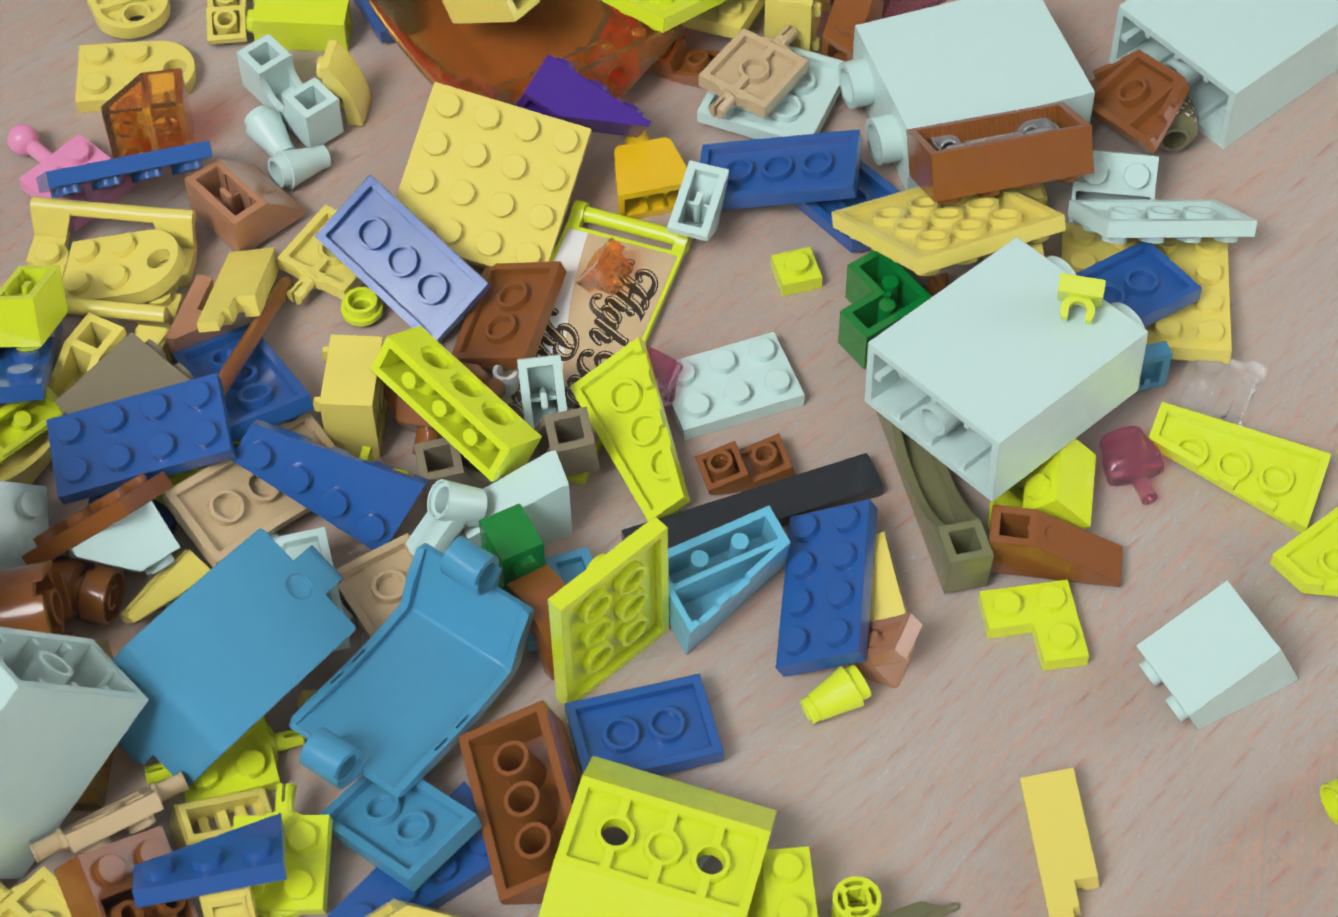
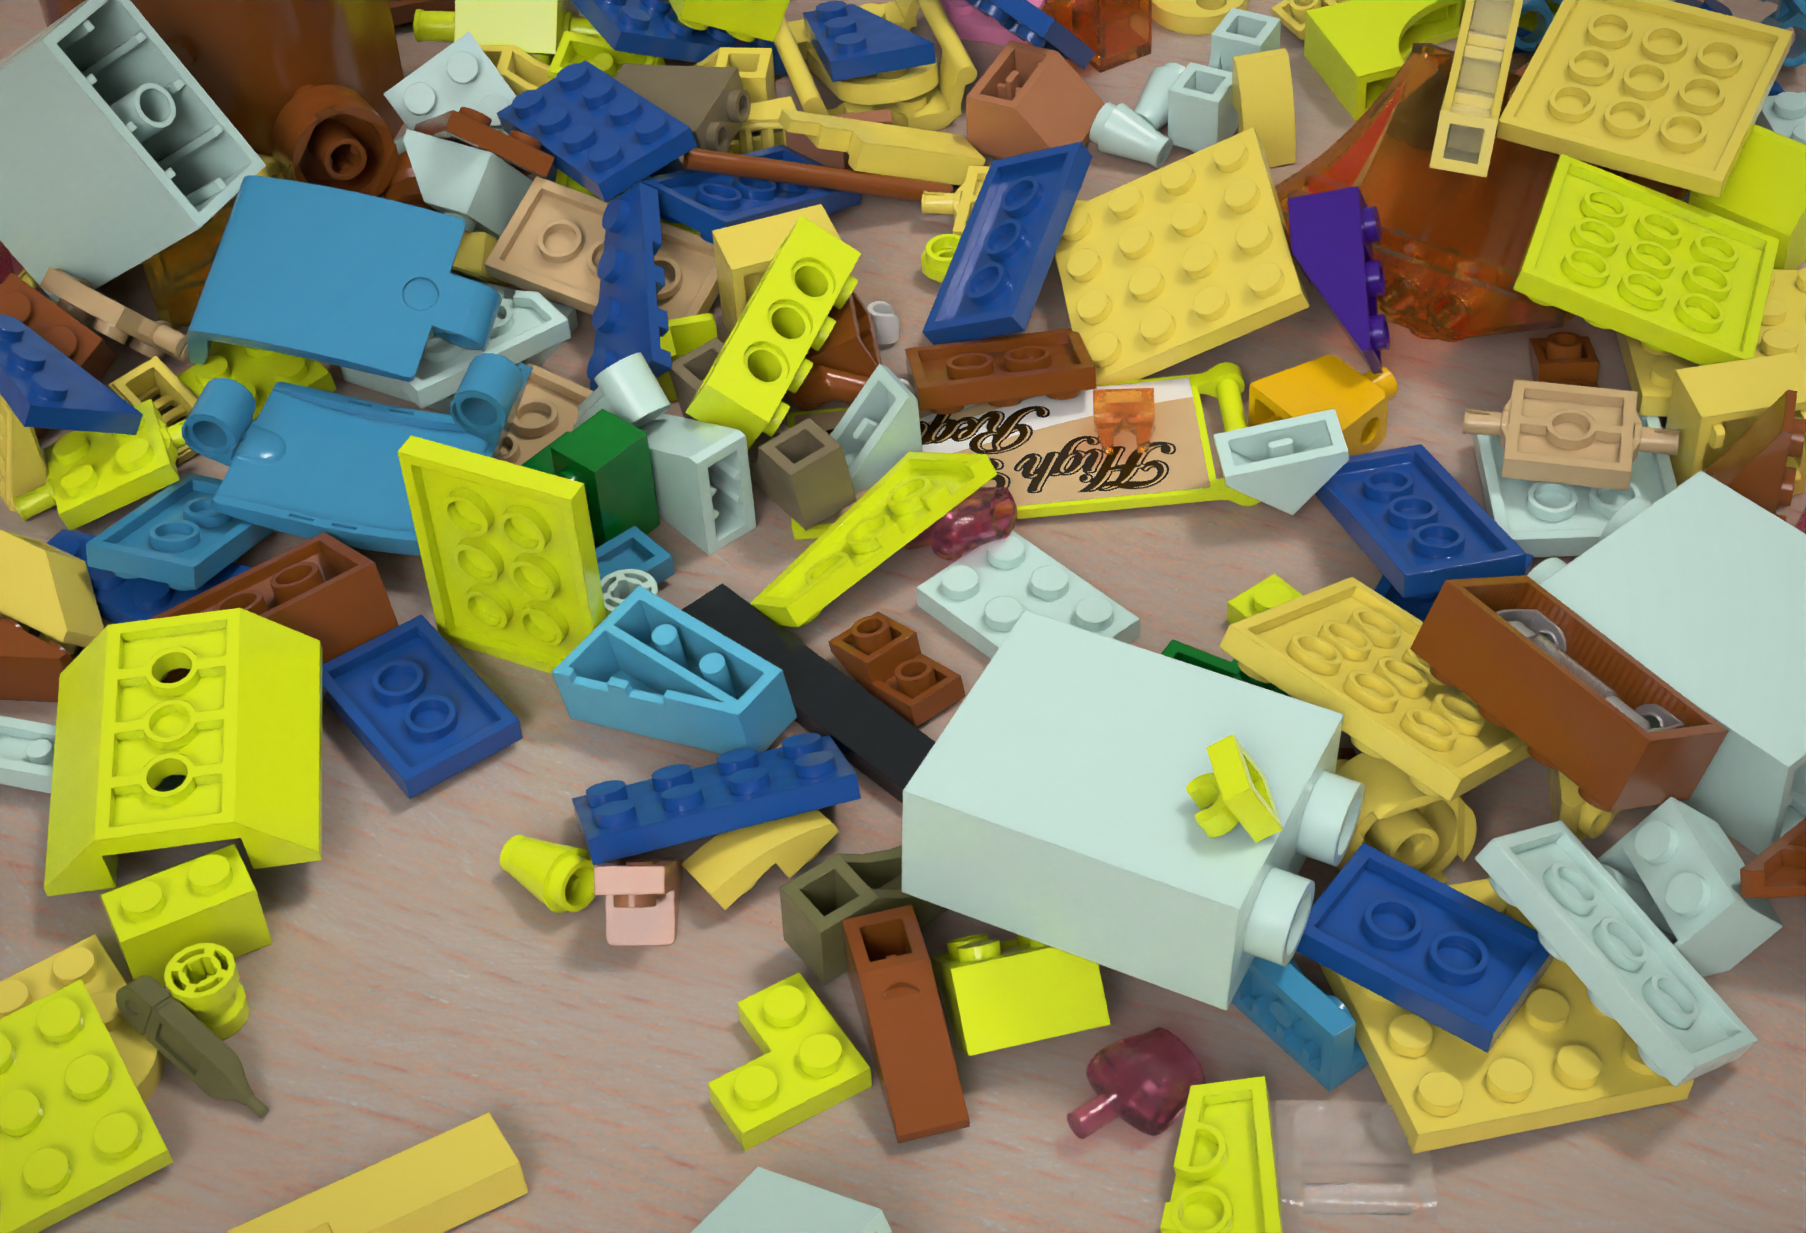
camera: 70 degrees right, 10 degrees down
none -> blue wing [803,1,936,82]

